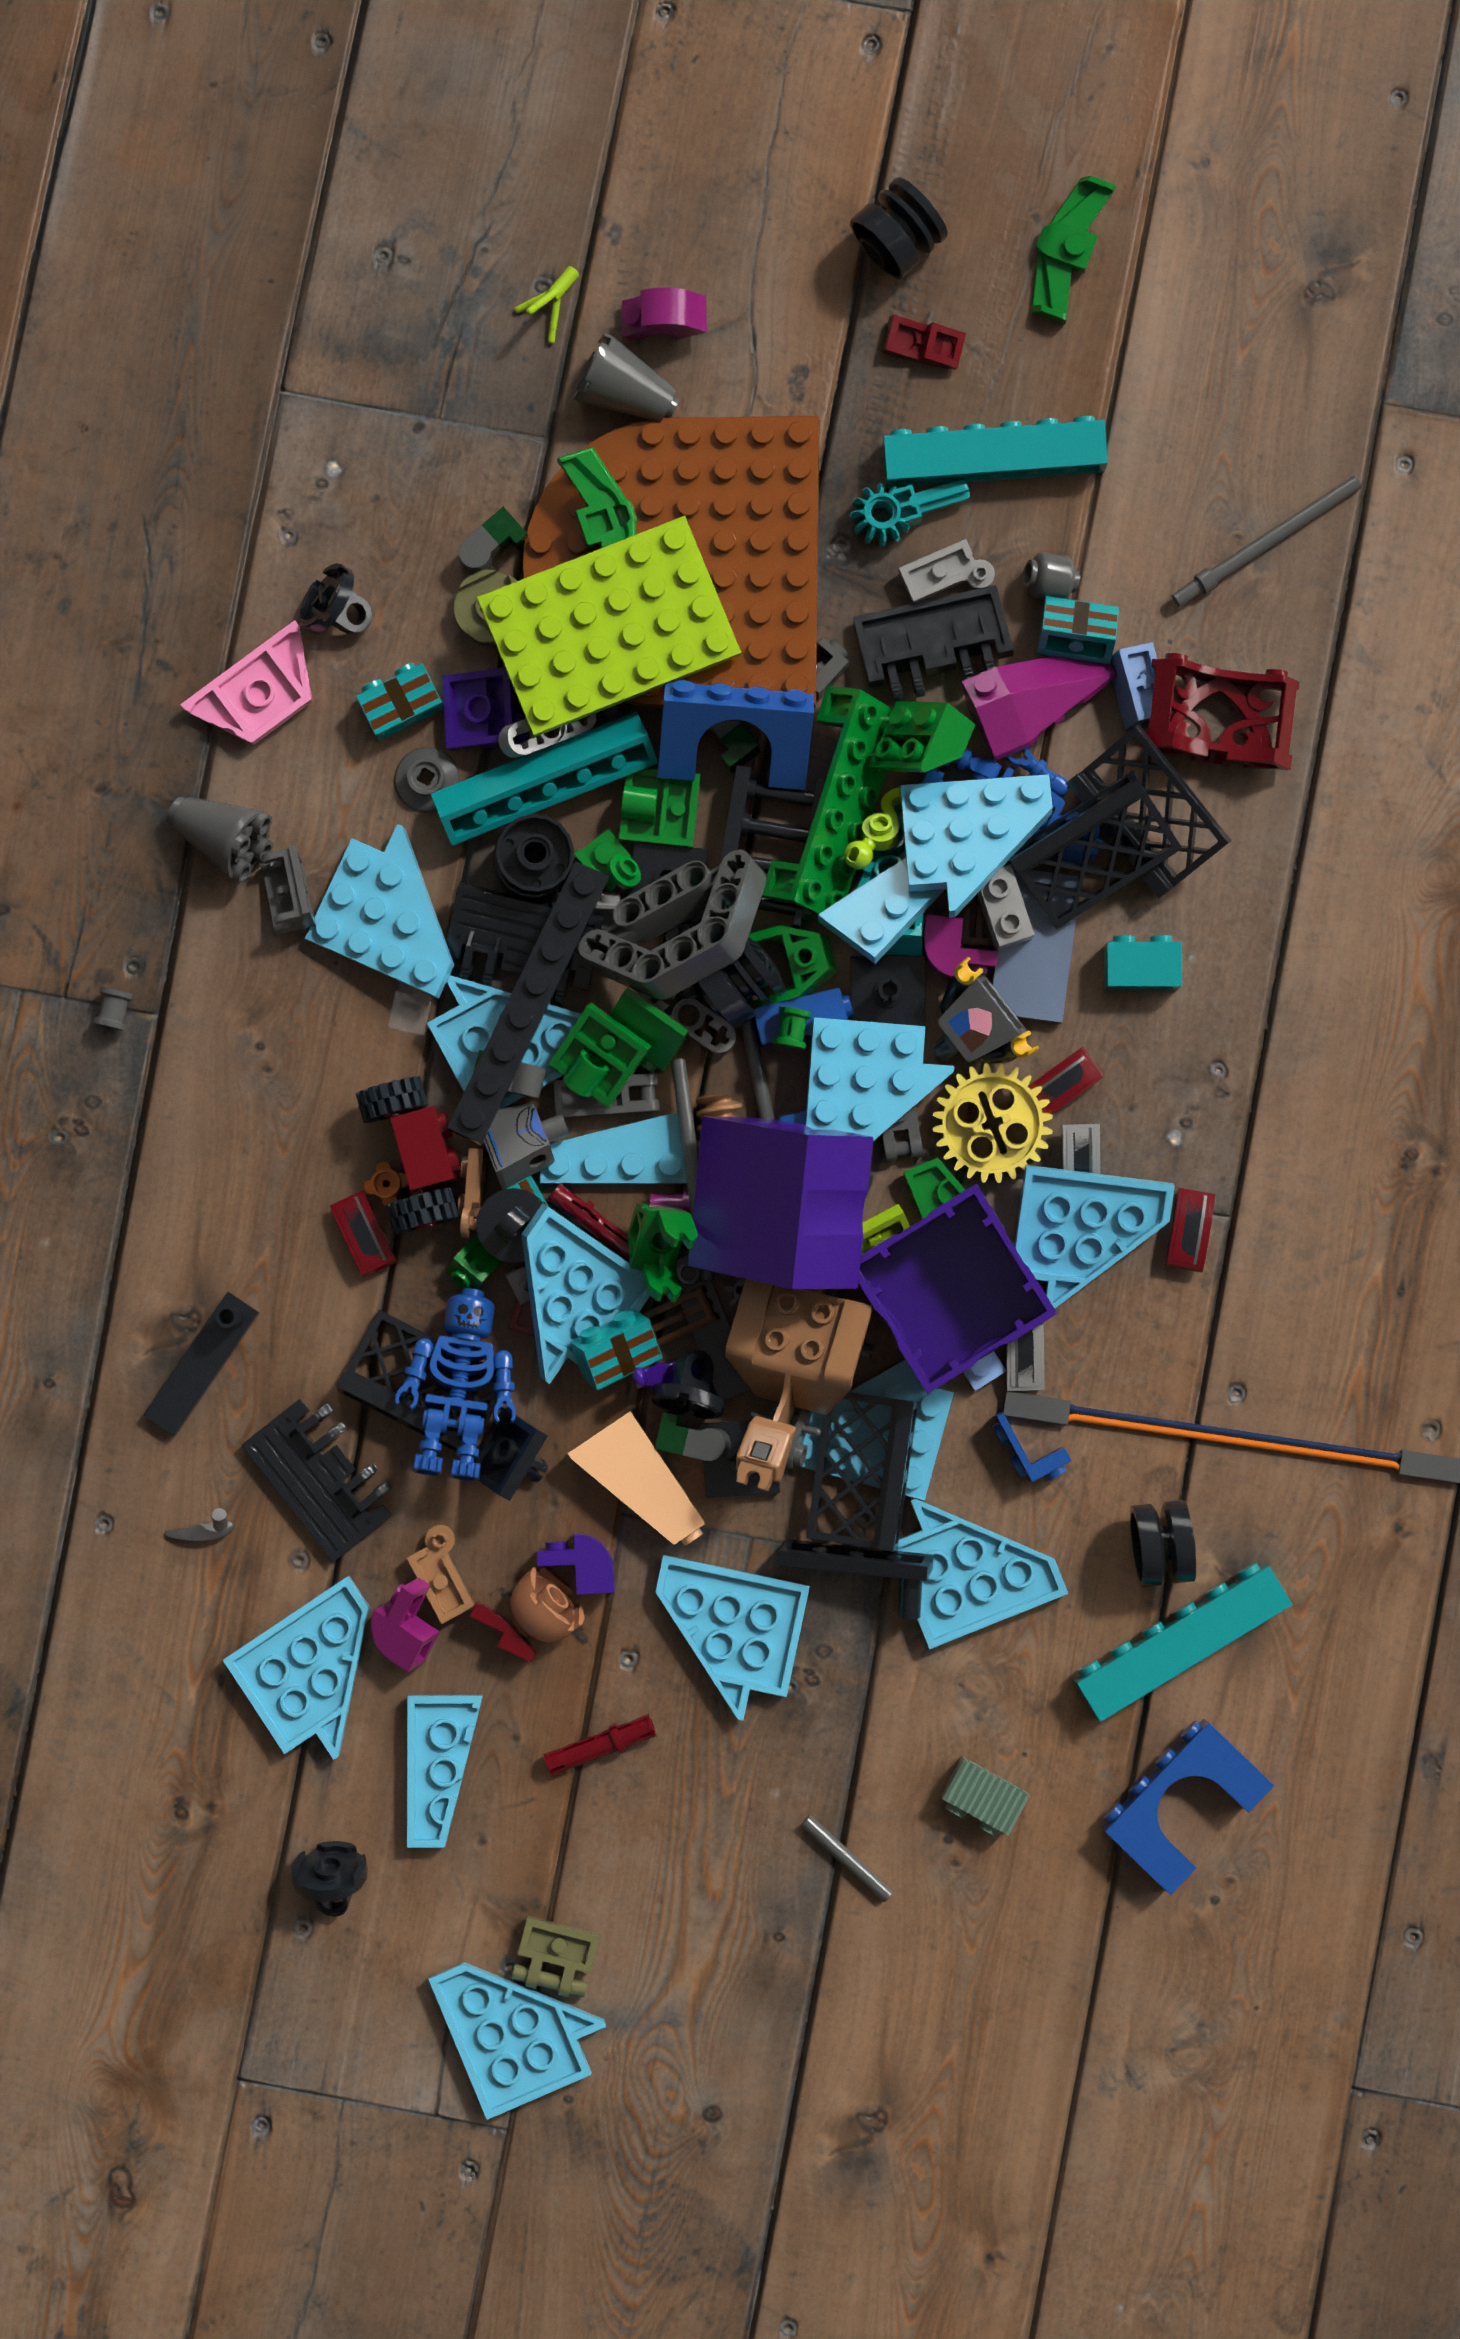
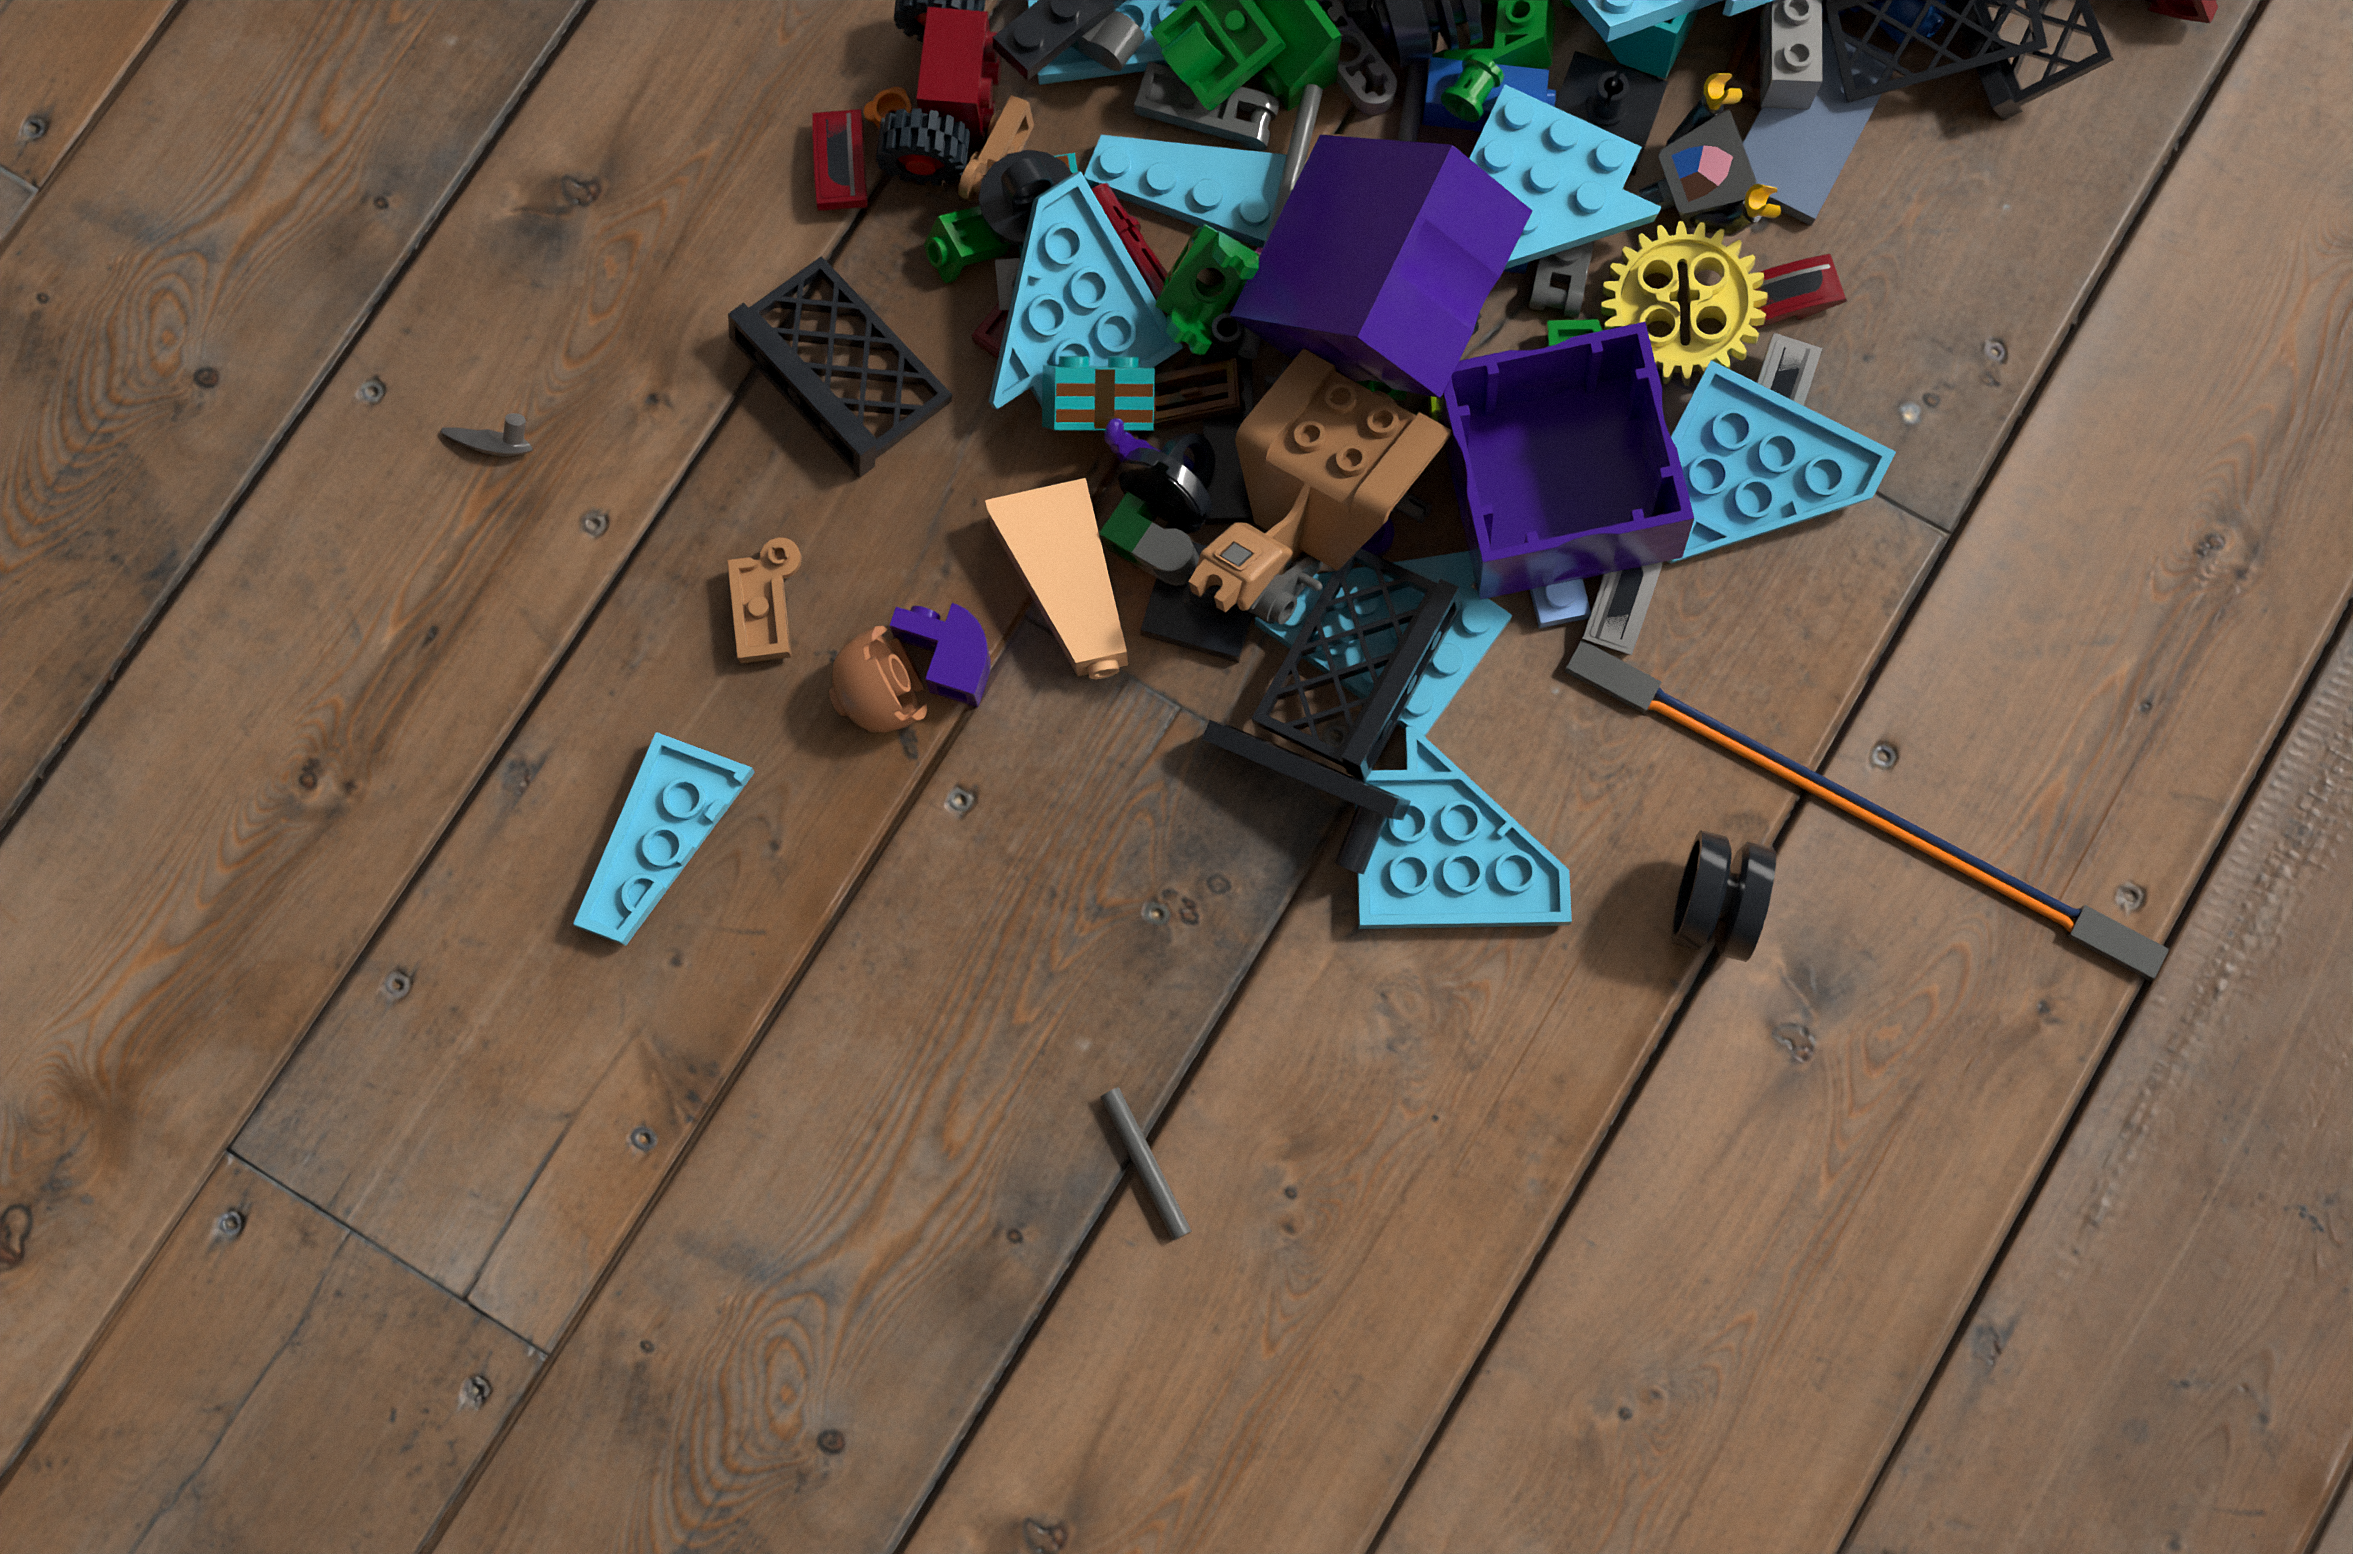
camera: 25 degrees right, 10 degrees down
black piece [144,1292,260,1436] -> none
medium azure wing [223,1576,370,1760] -> none
black hinge [241,1398,393,1562] -> none
black tile [291,1841,368,1917] -> none
magenta brick [371,1577,440,1672] -> none
blue piece [395,1288,516,1482] -> none
medium azure wing [428,1962,607,2120] -> none
dark red slope [470,1601,536,1662] -> none
black tile [474,1407,548,1501] -> none
dark grey torso [484,1103,569,1190] -> none
olive plate [511,1916,600,1998] -> none
dark red pin [544,1714,657,1776] -> none
medium azure wing [656,1555,810,1721] -> none
magenta brick [923,915,998,980] -> none
sand green brick [941,1756,1030,1837] -> none
blue bracket [992,1412,1072,1482] -> none
teal brick [1074,1562,1293,1722] -> none
blue arch [1101,1719,1275,1895] -> none
teal brick [1103,935,1182,990] -> none
dark red slope [1165,1188,1216,1273] -> none

